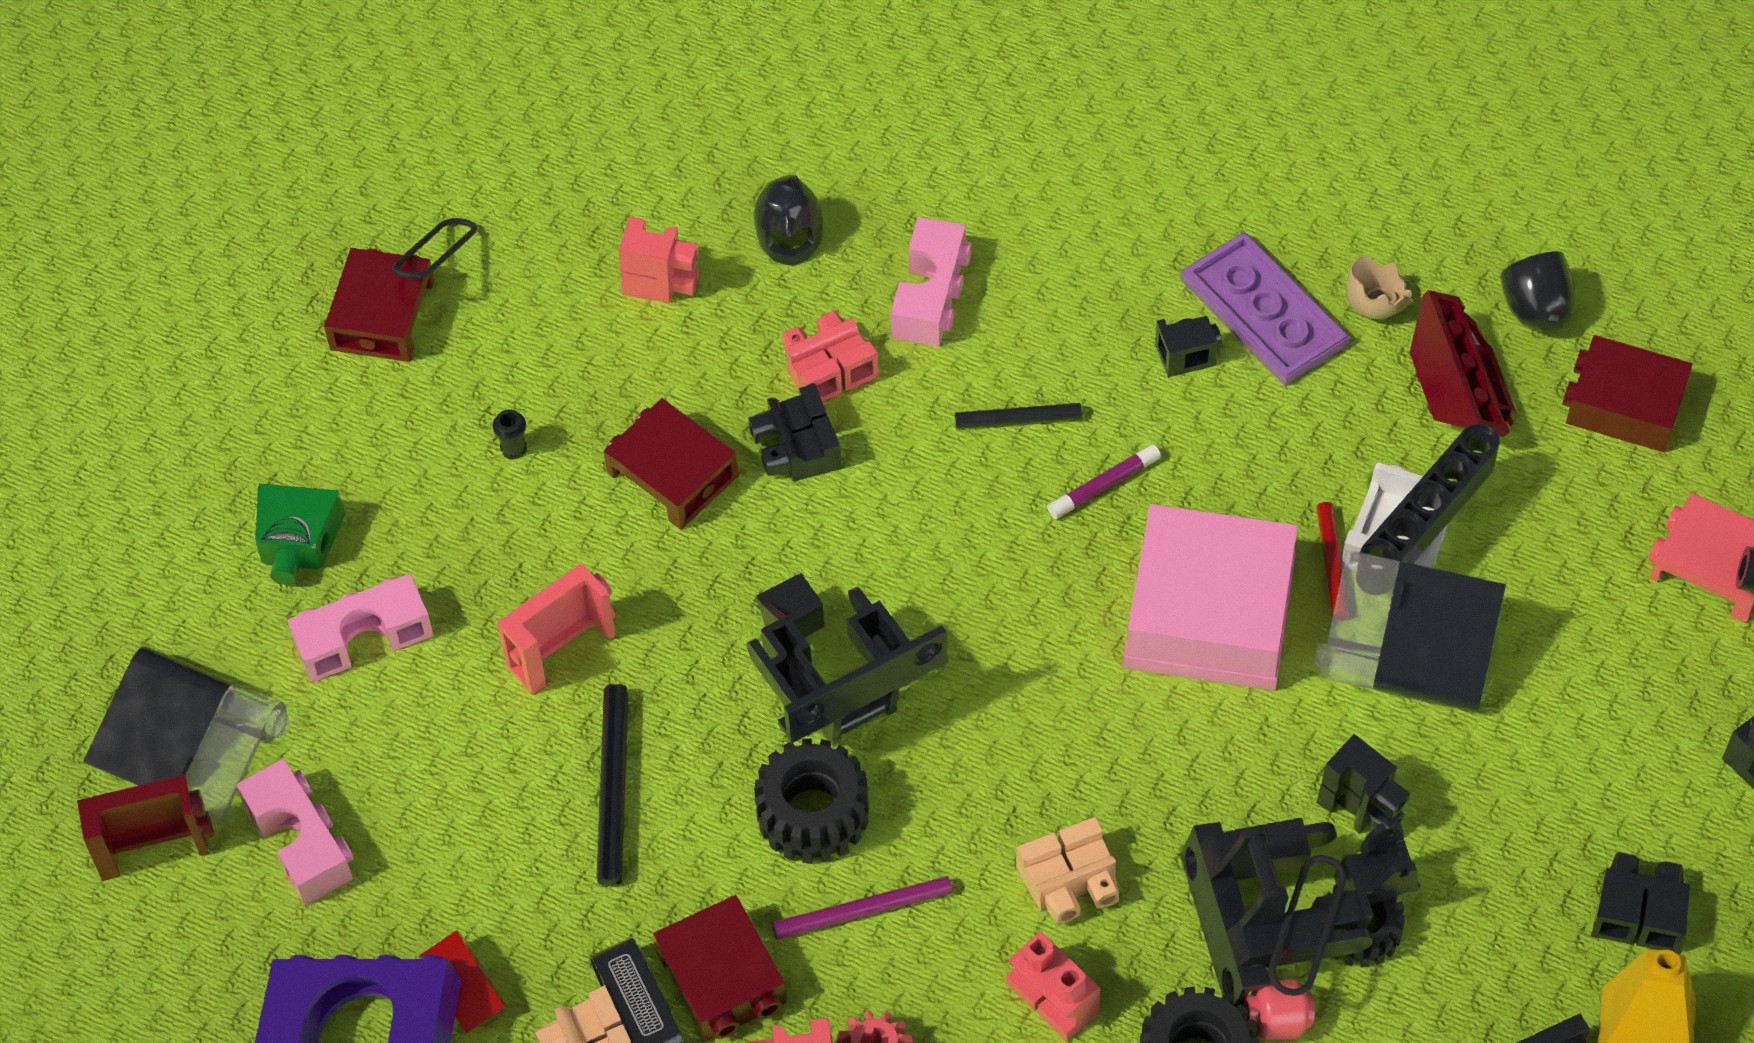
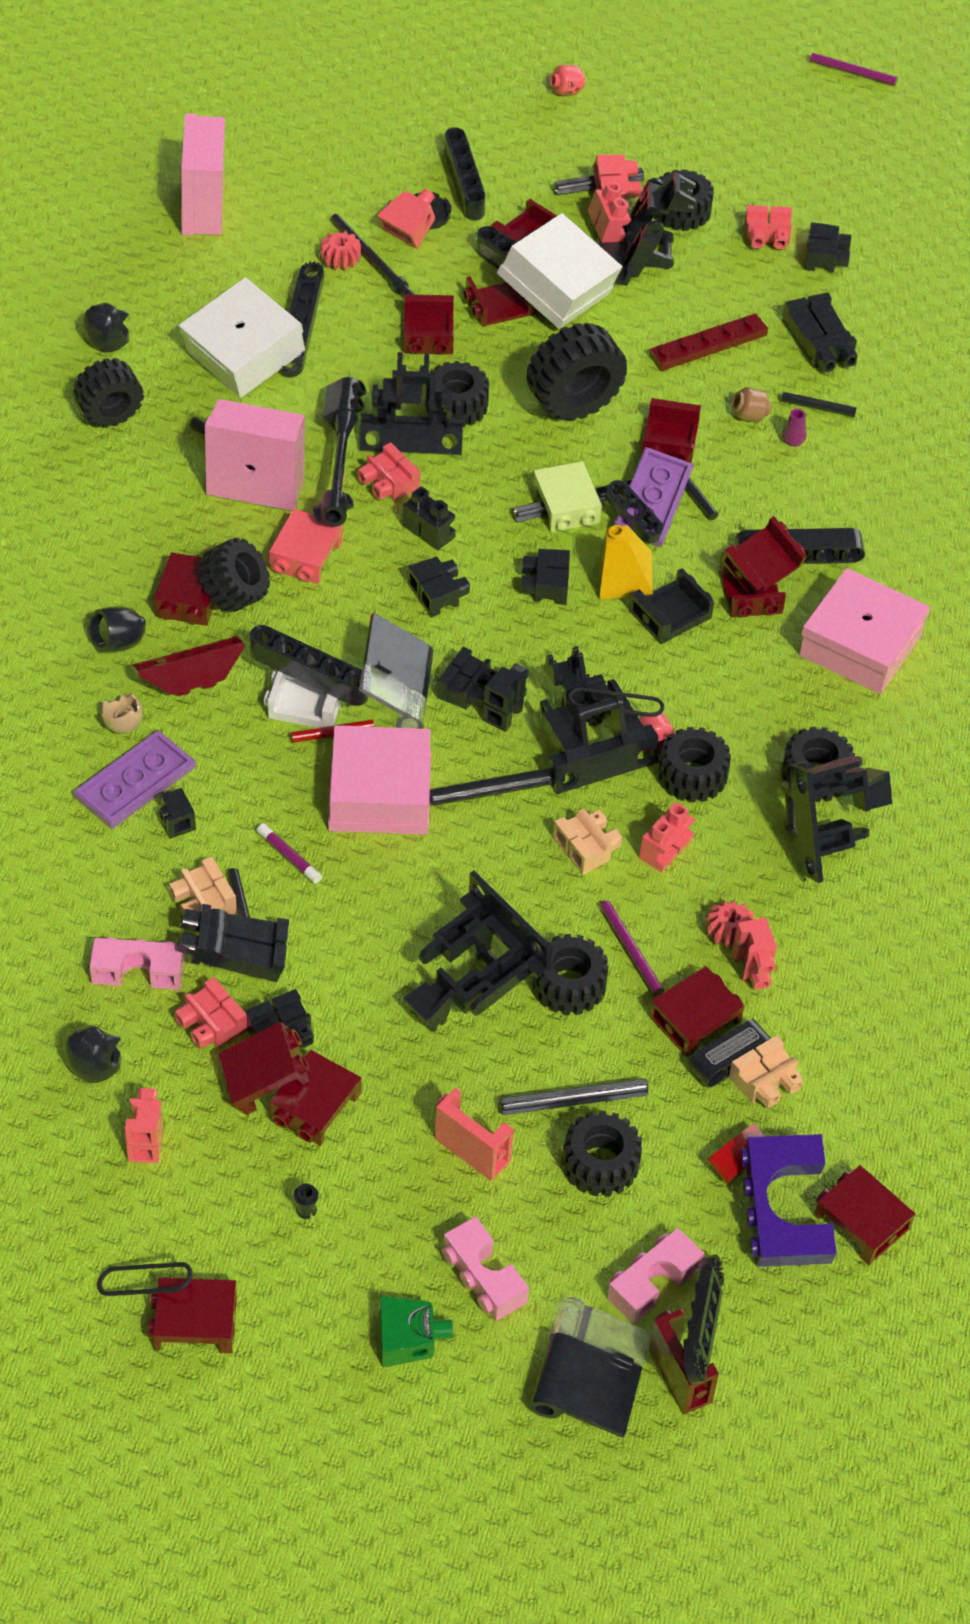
camera: 105 degrees left, 5 degrees down
none -> light nougat hips [169,856,237,914]
none -> black hips [177,904,289,982]
none -> black tyre [199,538,270,612]
none -> dark red panel [218,1022,309,1115]
none -> black hips [408,556,470,618]
none -> black axle [429,768,565,806]
none -> black hips [437,646,498,710]
none -> black tyre [563,1111,642,1197]
none -> black plate [684,1255,725,1384]

